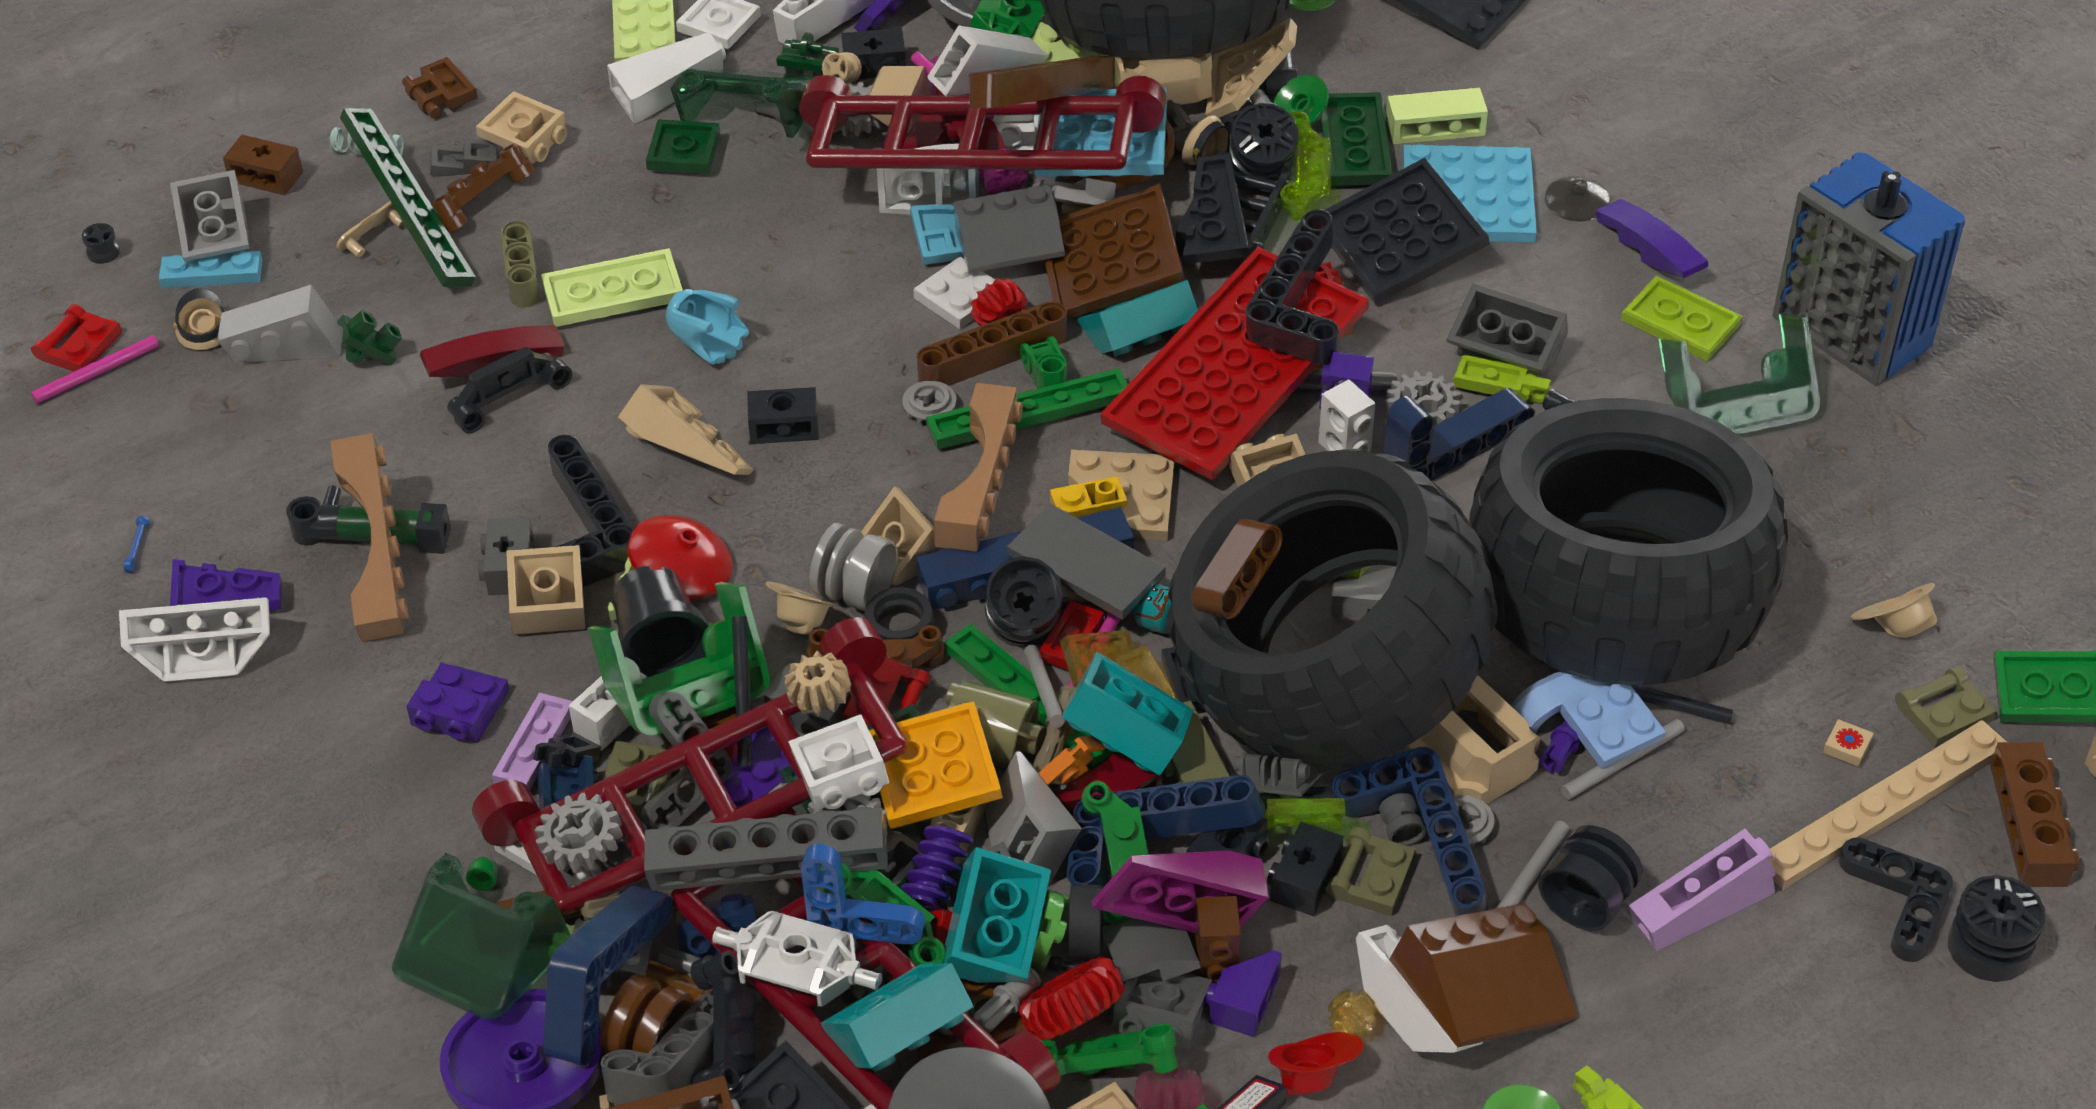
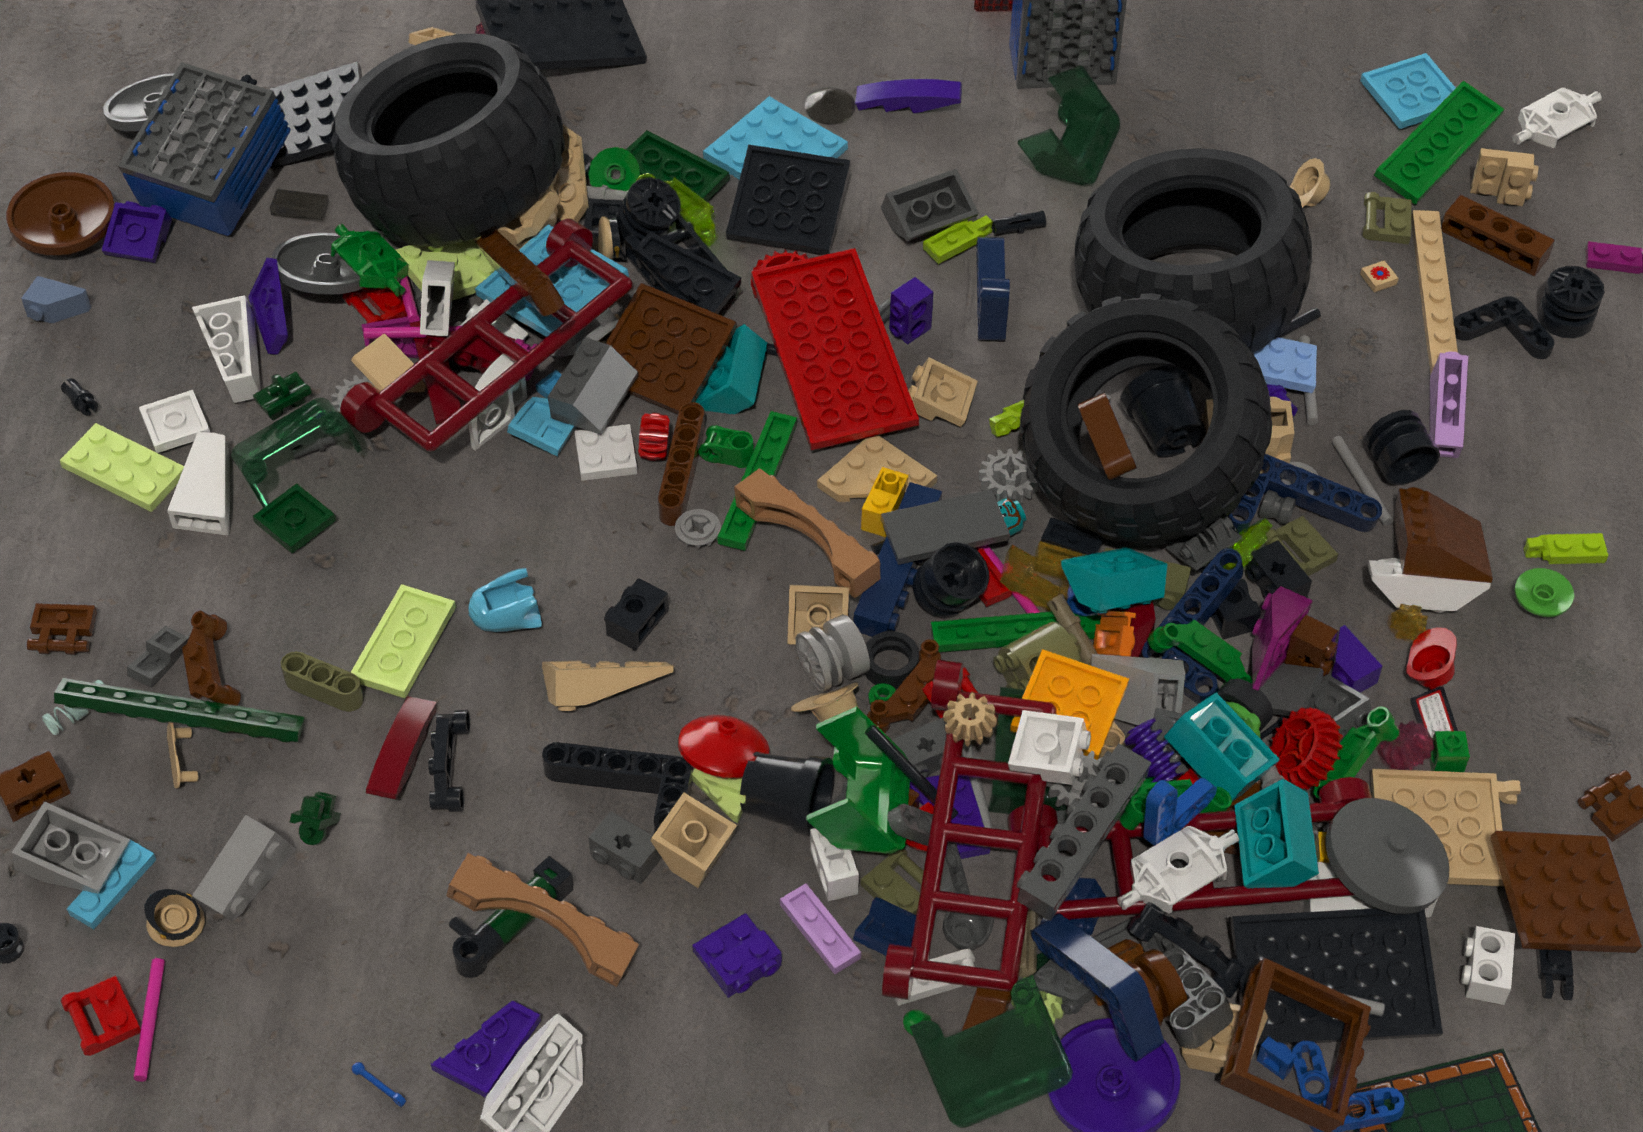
camera: 55 degrees left, 5 degrees up
tan plate [476,91,567,165] -> none
black plate [533,732,601,768] -> none
light grey gear [535,793,623,873] -> none
tan wheel [822,52,861,84] -> none
black brick [841,28,906,79] -> none
light grey bar [1024,645,1065,728] -> none
black beam [1245,209,1340,364] -> none
white brick [1318,379,1375,453] -> none
yellowish green brick [1386,88,1488,144] -> none
light grey gear [1386,371,1460,426] -> none
lime tile [1621,276,1743,362] -> none

